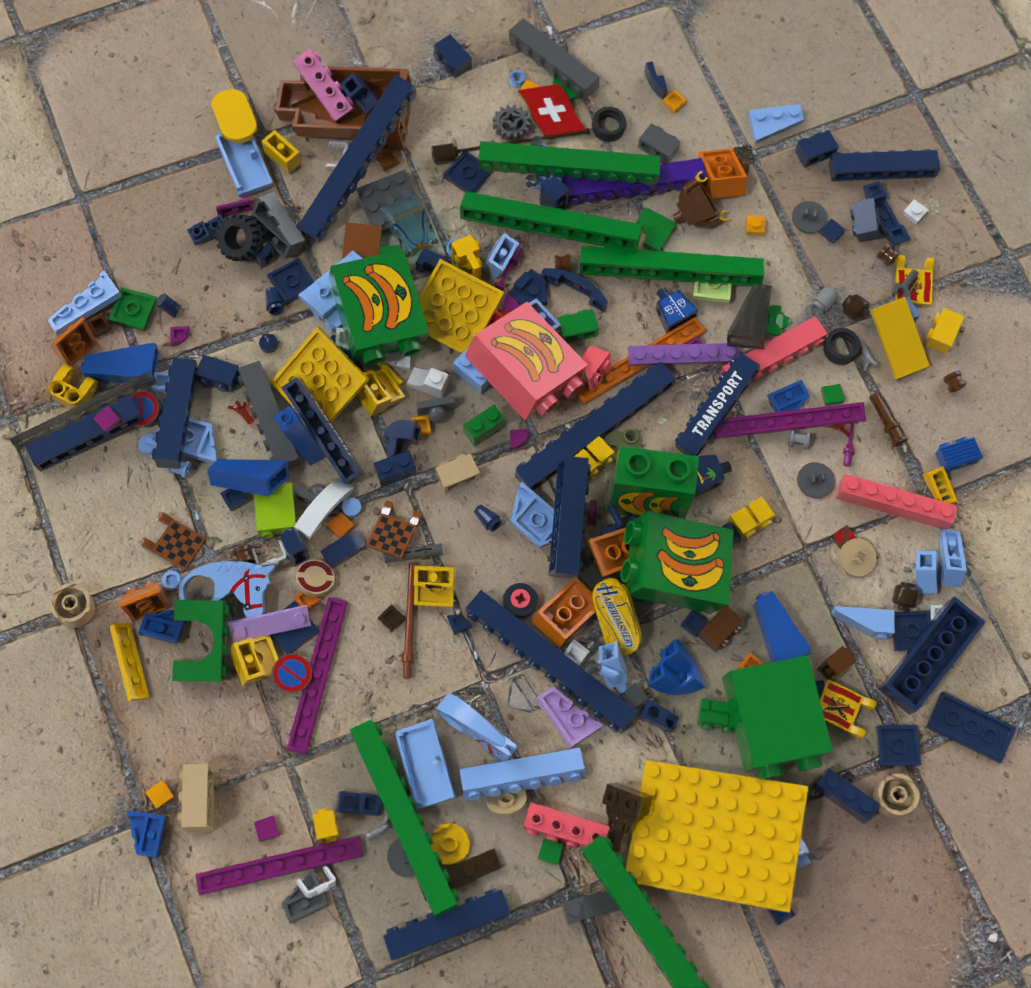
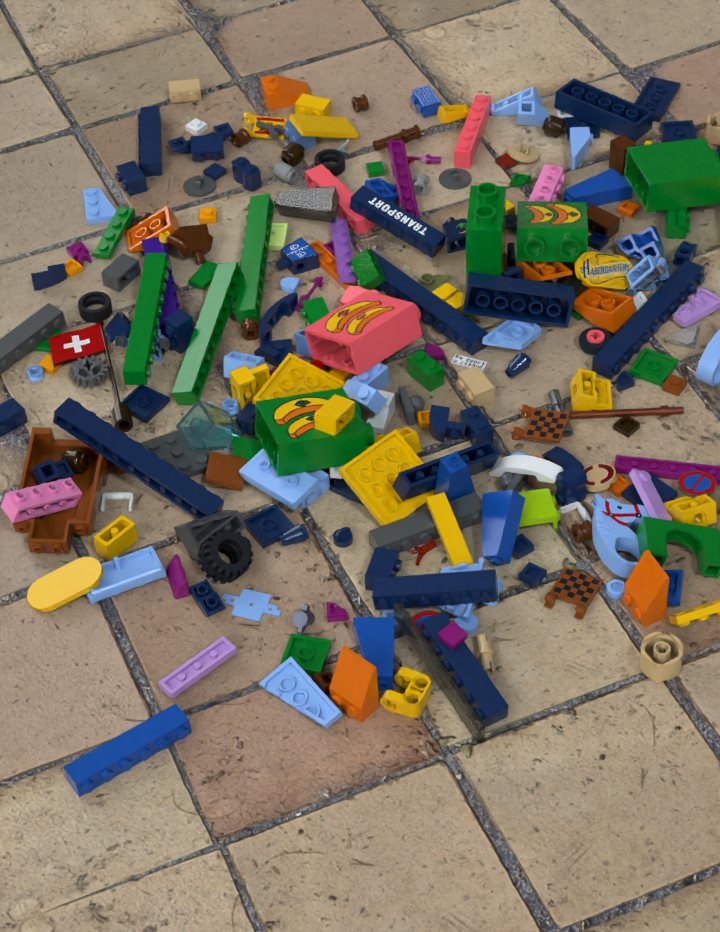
camera: 85 degrees left, 25 degrees down
none -> blue brick [63,704,192,797]
none -> magenta plate [66,241,92,266]
none -> green plate [93,207,135,260]
none -> dark blue slope [105,310,132,342]
none -> lavender plate [158,636,237,699]
none -> tan brick [168,78,202,104]
none -> light blue piece [222,589,281,621]
none -> dark blue brick [231,157,262,192]
none -> orange slope [260,75,311,110]
none -> light blue tile [280,277,300,293]
none -> magenta piece [295,276,324,312]
none -> yellow brick [314,394,355,436]
none -> light blue slope [343,379,387,416]
none -> green brick [350,248,386,290]
none -> yellow tile [426,492,474,567]
none -> white sticker [451,354,487,371]
none -> tan pin [476,634,495,676]
none -> green tile [510,173,531,187]
none -> dark blue plate [519,562,547,588]
none -> bright pink brick [528,164,566,202]
none -> green tile [629,348,678,387]
none -> dark orange plate [662,374,687,397]

